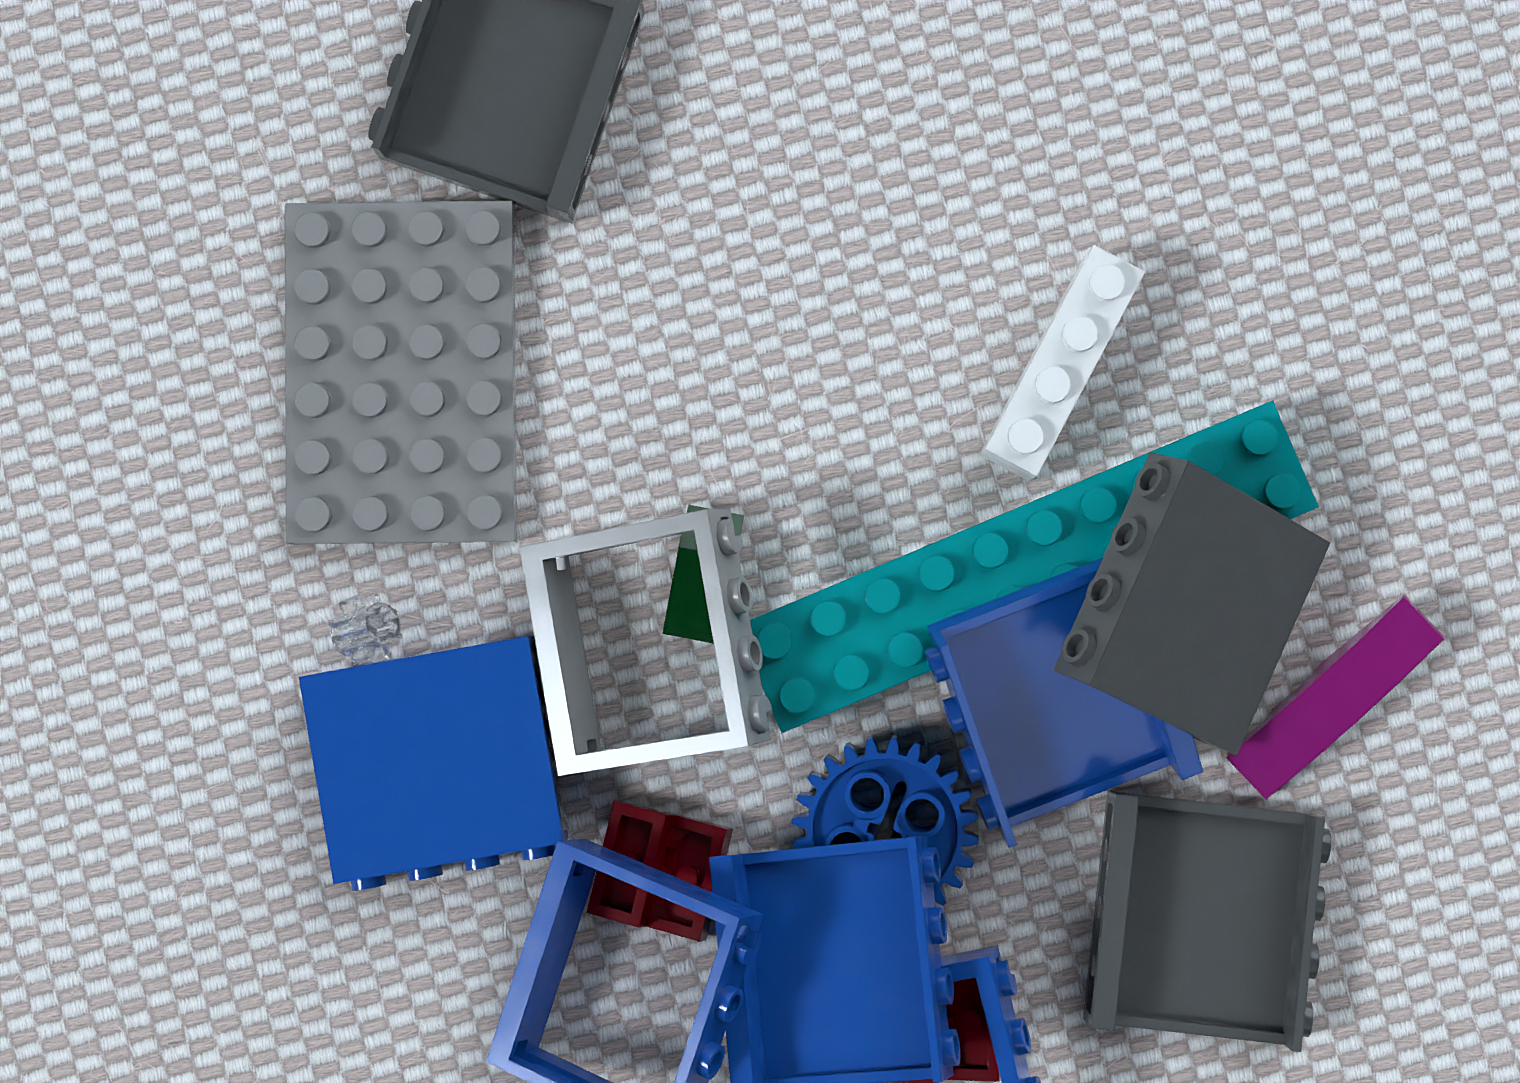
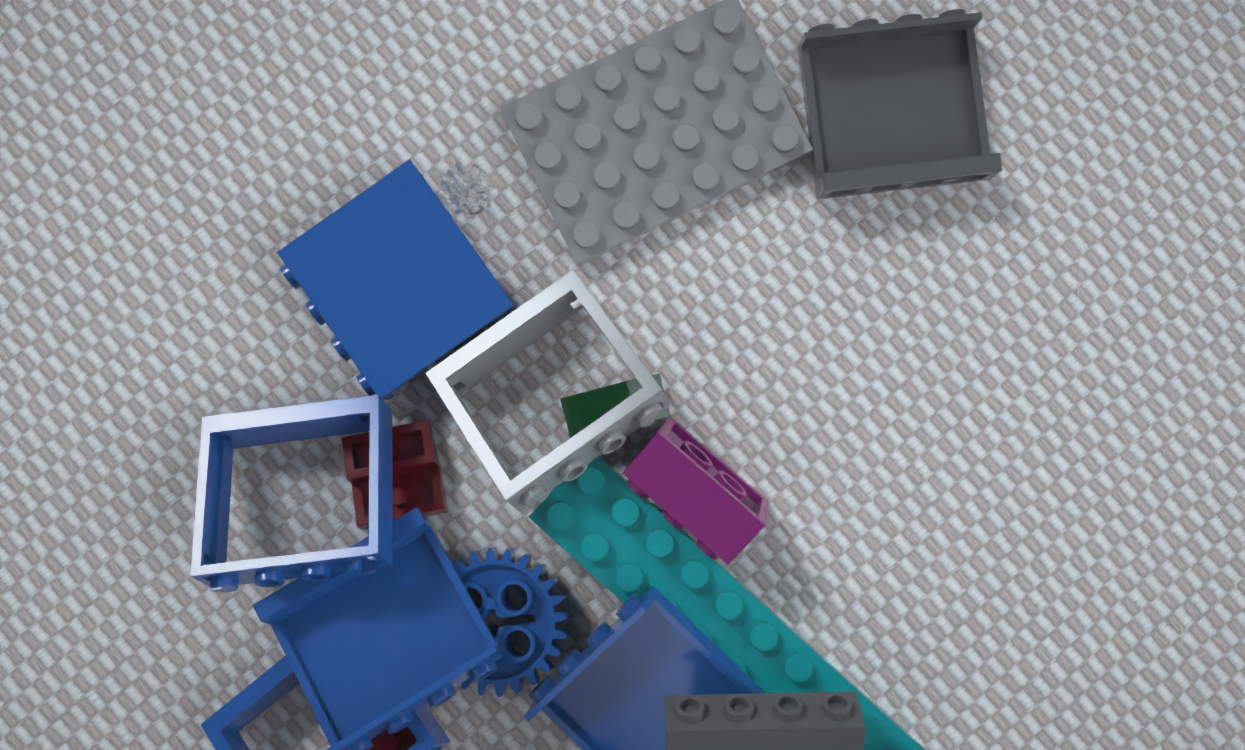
camera: 60 degrees right, 0 degrees up
white brick [979,245,1145,481] -> none
none -> magenta slope [622,416,769,566]

